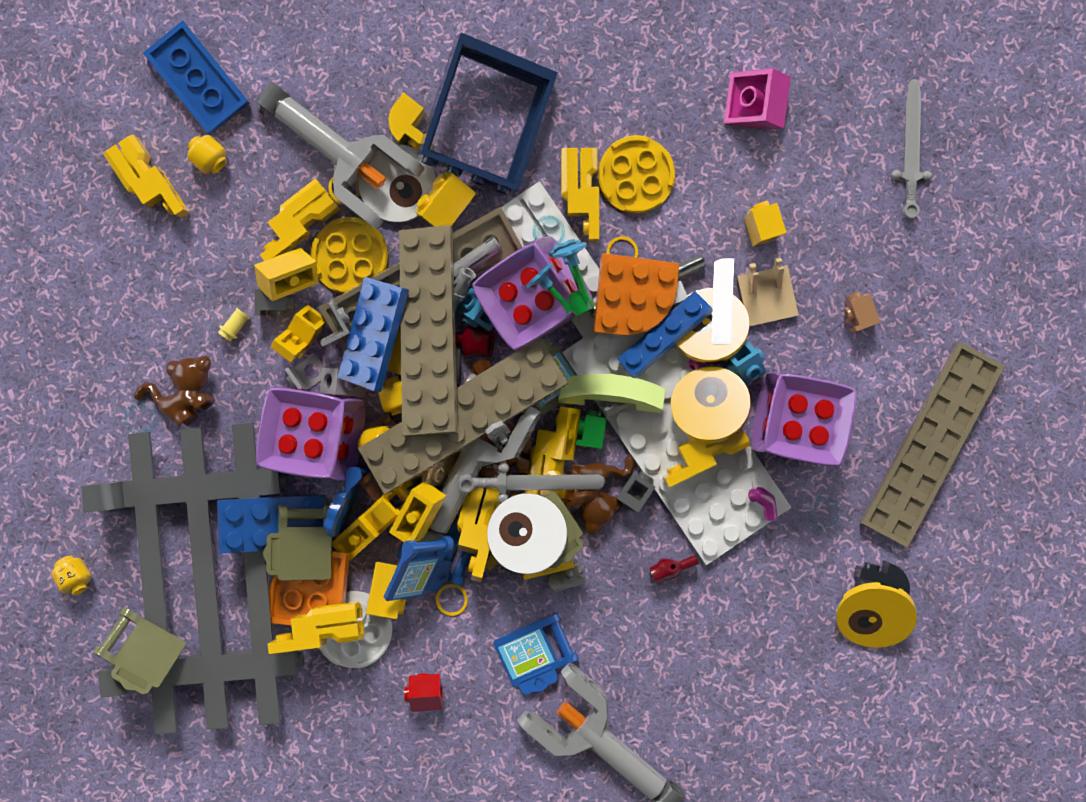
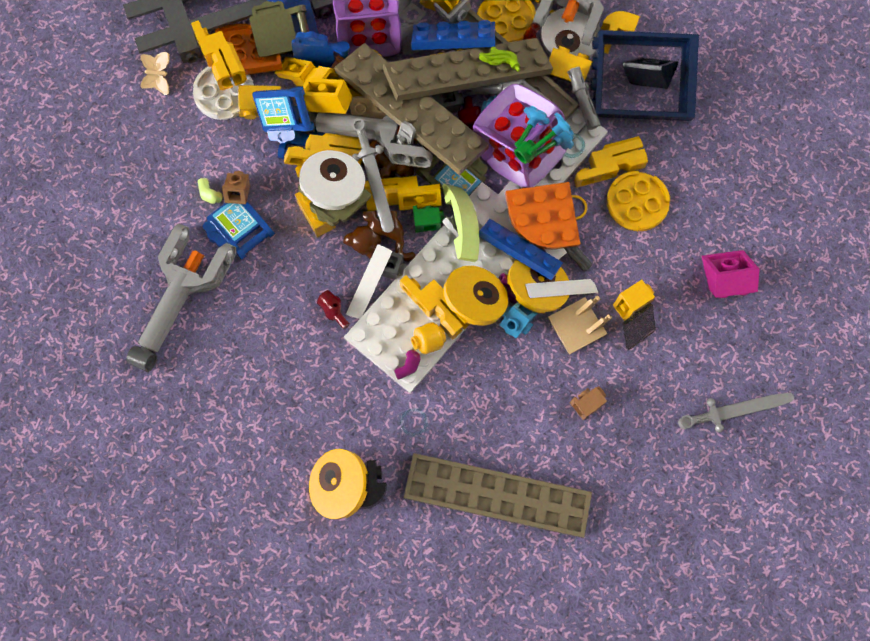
camera: 75 degrees right, 15 degrees down
red brick [404,673,443,712] -> none
yellow piece [436,584,468,616] -> none
light grey piece [548,563,587,592] -> none
medium lavender piece [751,371,857,468] -> none
none -> tan piece [140,52,169,95]
none -> yellowish green arm [198,178,223,204]
none -> medium nougat brick [222,171,250,204]
none -> white sticker [346,244,392,319]
none -> yellow head [411,322,446,354]
none -> lime piece [479,46,520,72]
none -> clear red arm [523,22,540,40]
none -> light grey pin [567,67,601,130]
none -> black slope [623,57,678,89]
none -> clear smoke piece [623,303,656,350]

